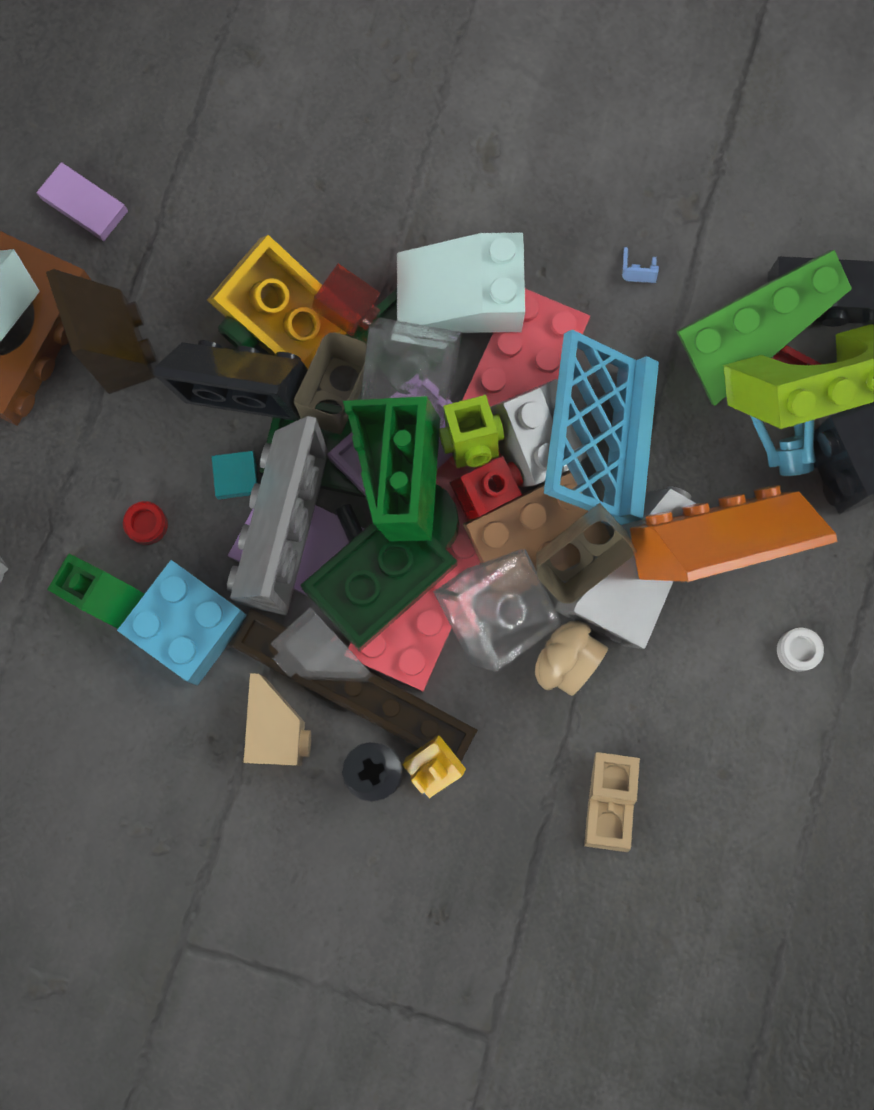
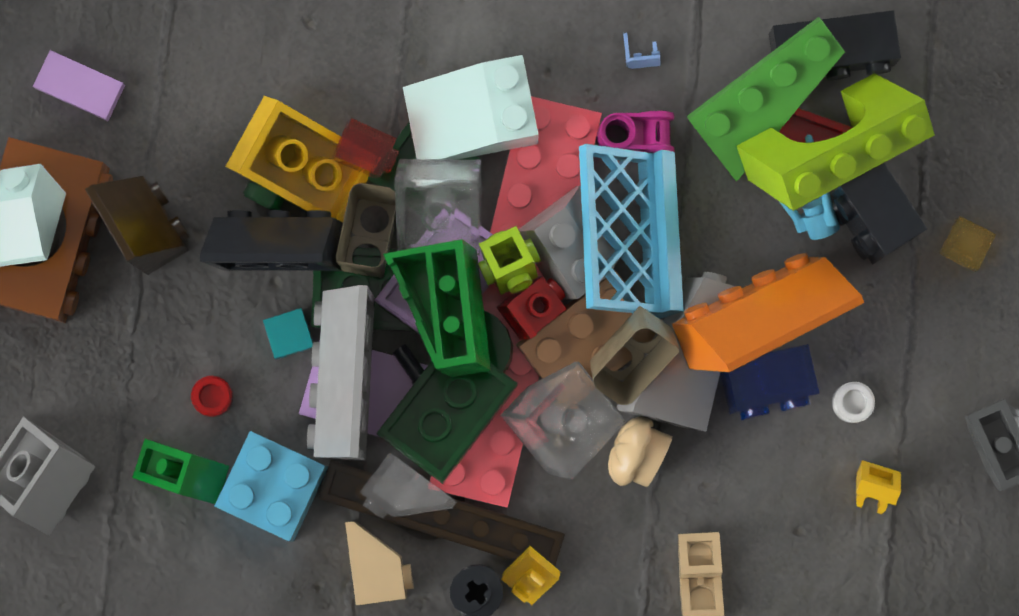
camera: 10 degrees left, 5 degrees up
none -> dark pink piece [596,111,675,153]
none -> clear blue brick [720,344,820,420]
none -> yellow tile [856,460,901,514]

